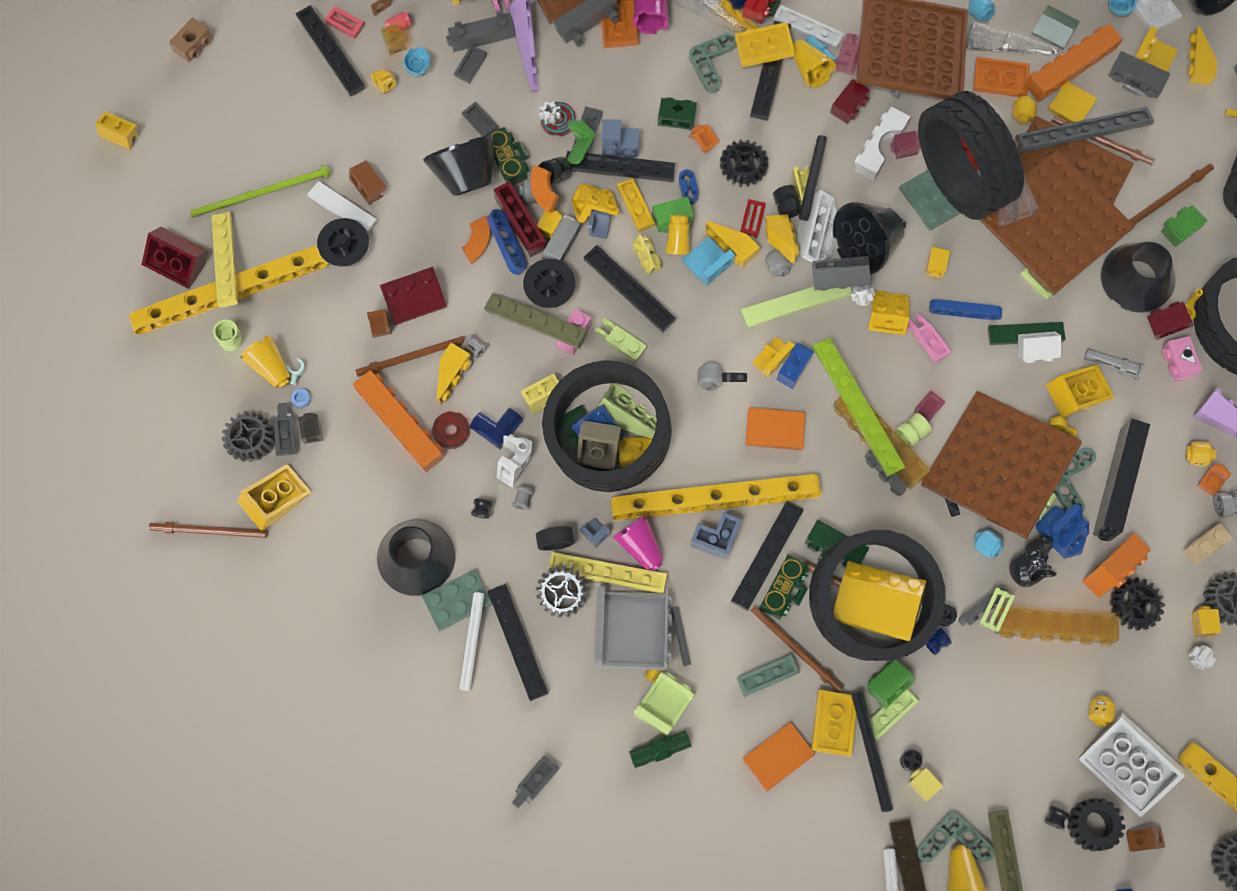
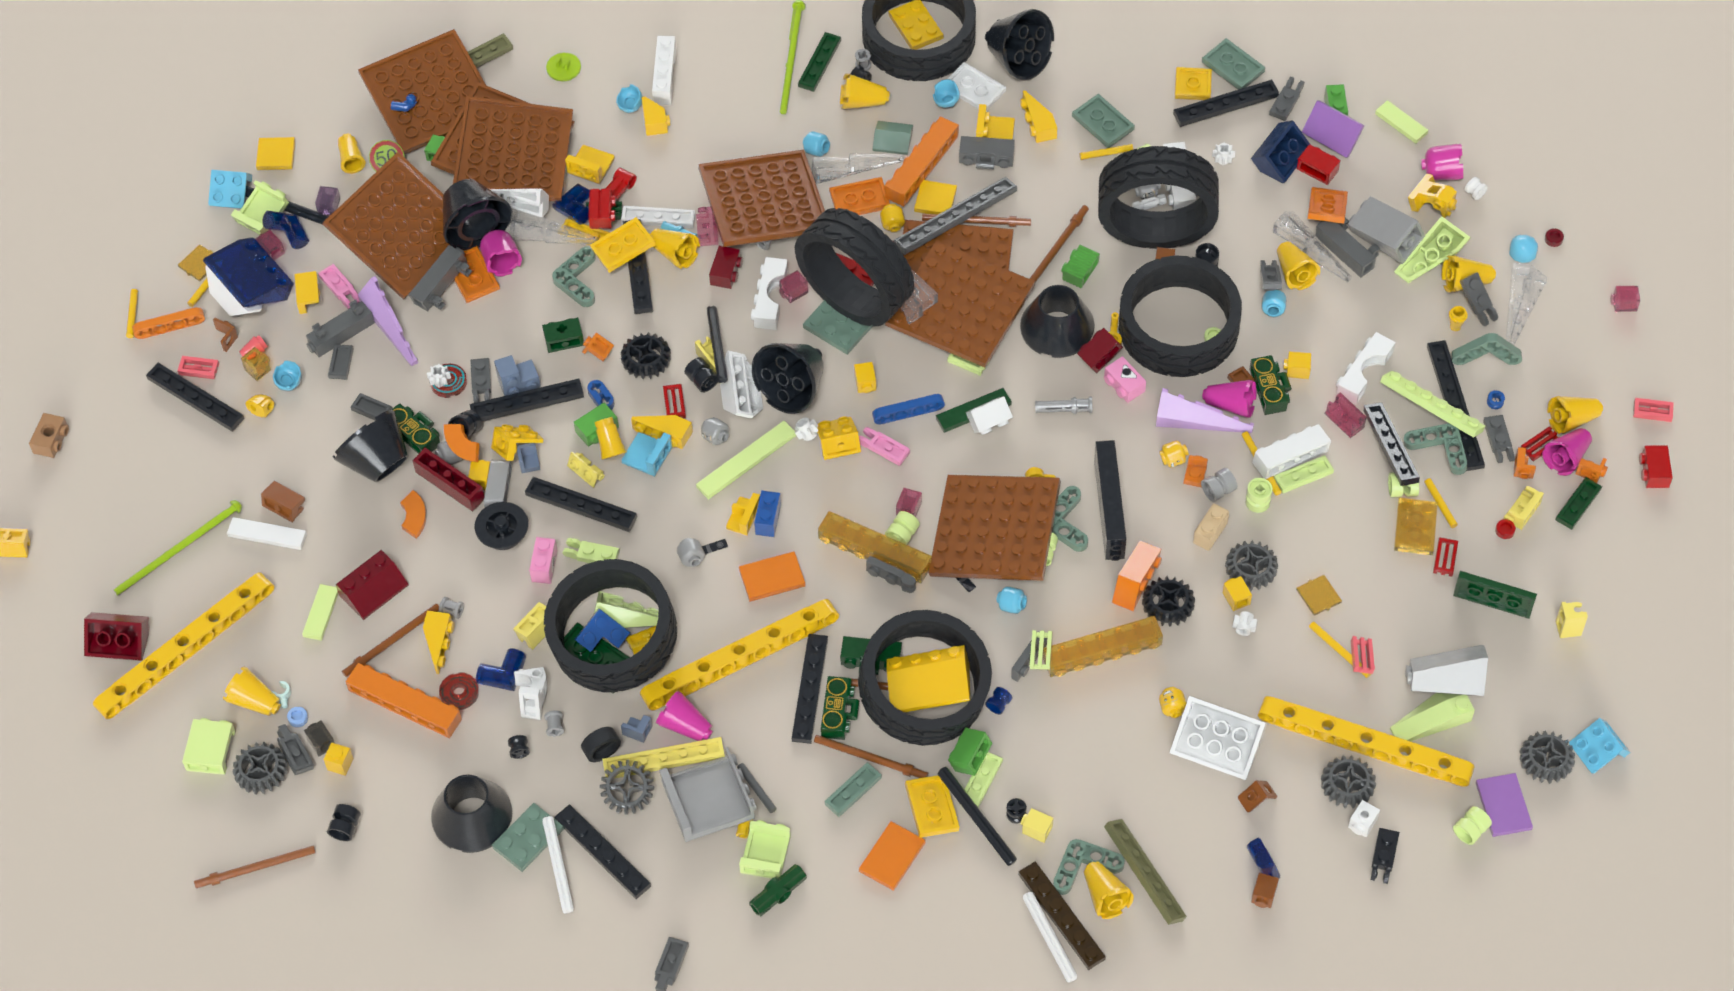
camera: 20 degrees left, 15 degrees down
light yellow plate [211,212,238,308] -> none
yellowish green wheel [213,319,243,351] -> none
yellow slope [238,464,311,531] -> none
black wheel [317,218,369,267] -> none
dark orange panel [367,309,391,338] -> none
olive plate [484,293,588,349] -> none
blue beam [487,209,527,275] -> none
bright green bracket [567,120,596,164] -> none
dark tan brick [576,421,621,470] -> none
yellow tile [616,177,655,233] -> none
sand blue brick [690,512,742,560] -> none
yellow slope [765,214,799,263] -> none
dark grey brick [812,256,871,291] -> none
lime plate [812,337,905,478] -> none
black wheel [940,605,957,627] -> none
black hair [1009,537,1057,588] -> none
blue piece [1036,503,1090,559] -> none
black wheel [1044,806,1070,830] -> none
yellow slope [1046,364,1115,418] -> none
black tyre [1067,798,1125,852] -> none
none -> yellowish green panel [182,718,235,775]
none -> yellowish green tile [302,584,339,641]
none -> yellow brick [323,742,354,776]
none -> black wheel [327,804,361,842]

